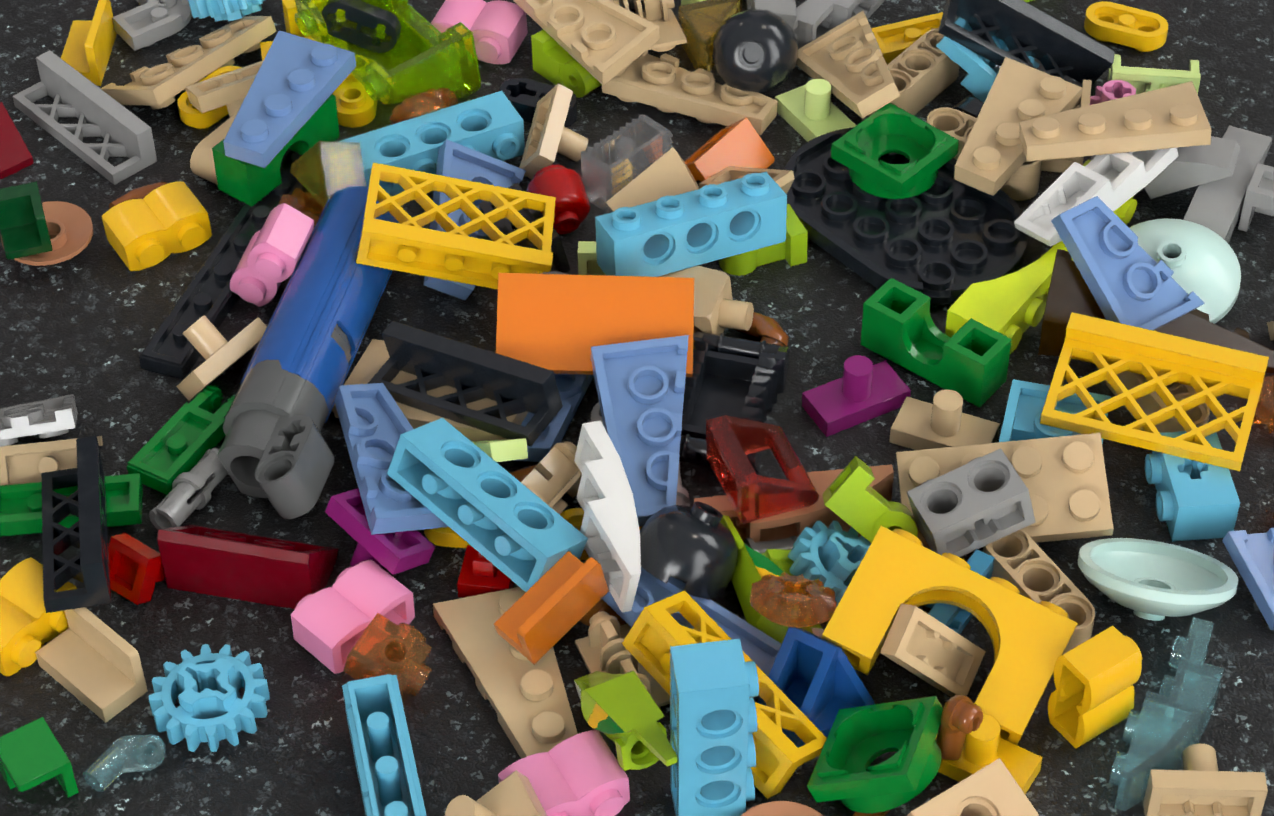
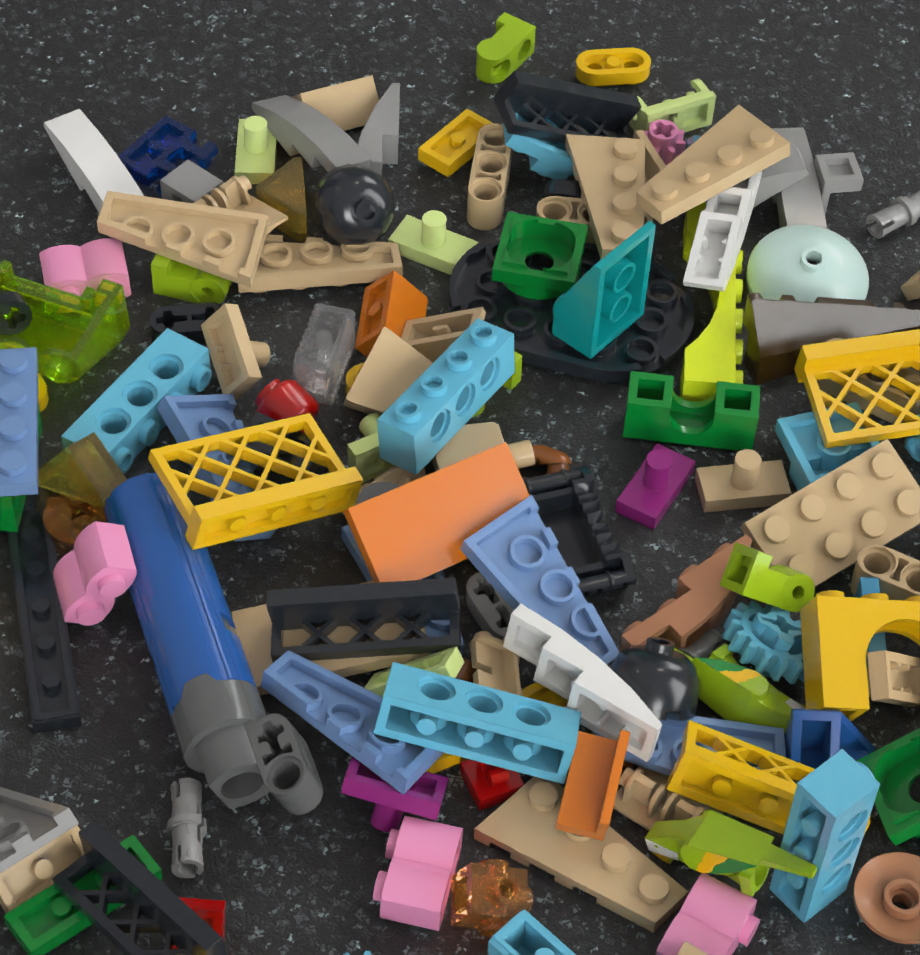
camera: 35 degrees left, 5 degrees up
green hinge [127,385,235,495] -> none
dark red slope [157,525,339,609] -> none
tan tile [176,315,267,401] -> none
clear orange gear [390,88,458,124] -> none
clear red tile [706,415,819,524] -> none
clear orange gear [750,572,837,628] -> none
tan wing [797,11,900,118] -> none
light grey brick [907,448,1036,557] -> none
medium blue wing [1051,196,1205,331] -> none
none -> teal slope [552,221,656,359]

